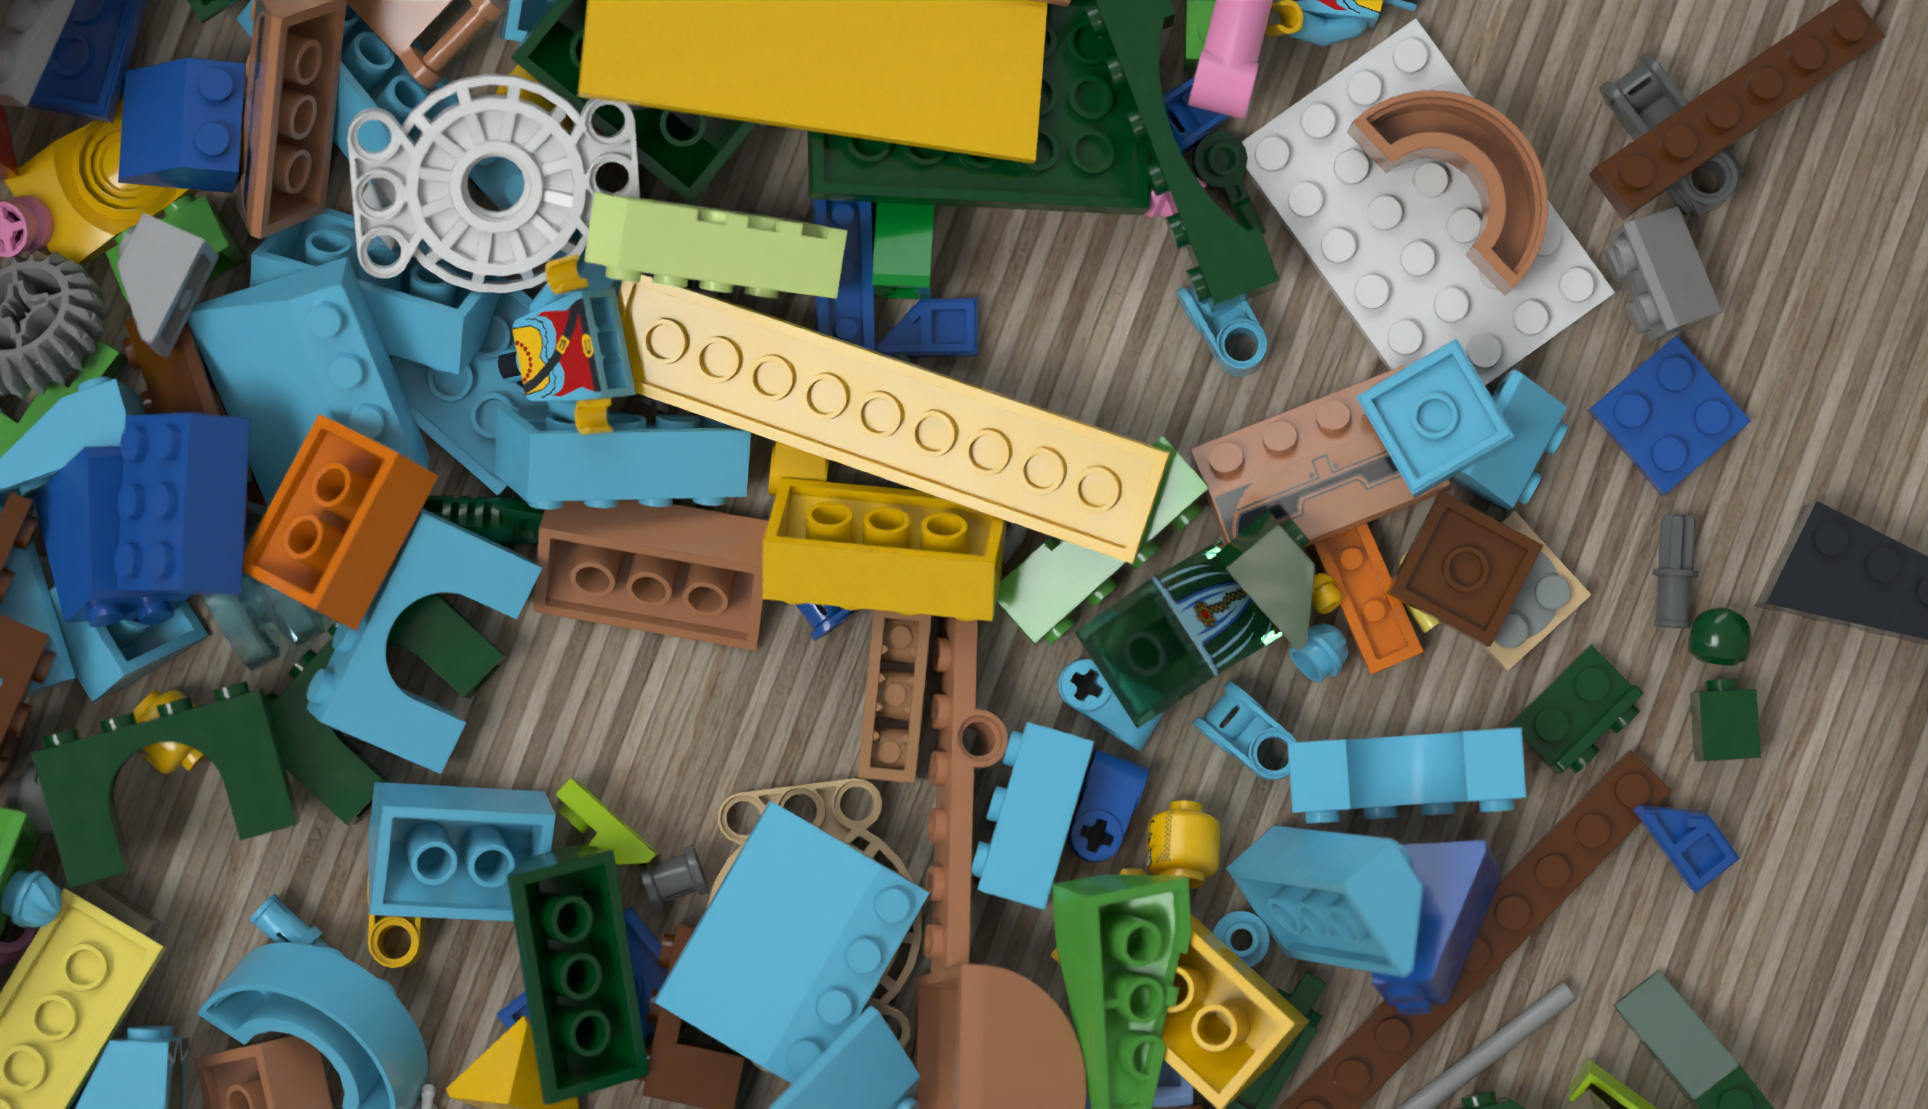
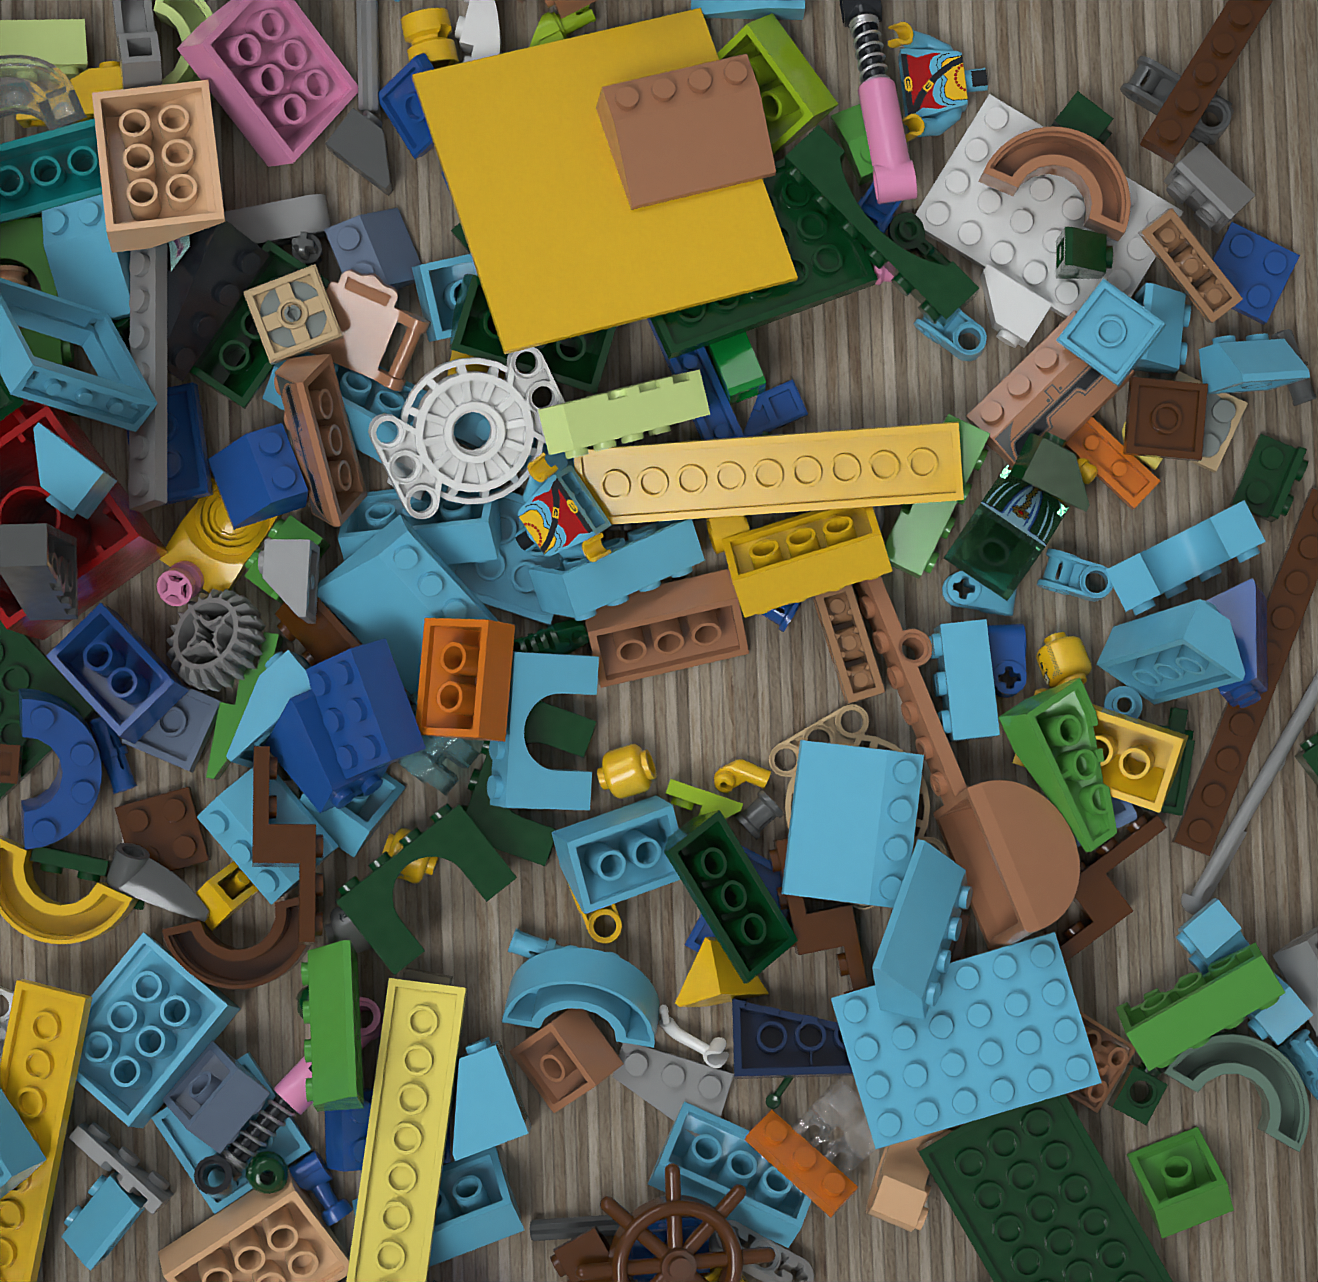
camera: 25 degrees left, 0 degrees up
medium azure plate [1,870,62,927] -> none
medium azure plate [1289,623,1349,683] -> none
none -> yellow head [597,744,656,799]
none -> yellow arm [714,759,771,793]
none -> white slope [980,264,1052,348]
none -> dark green brick [1051,91,1114,145]
none -> dark green slope [1056,227,1113,279]
none -> medium nougat brick [1138,208,1243,323]
none -> medium azure slope [1198,333,1310,394]

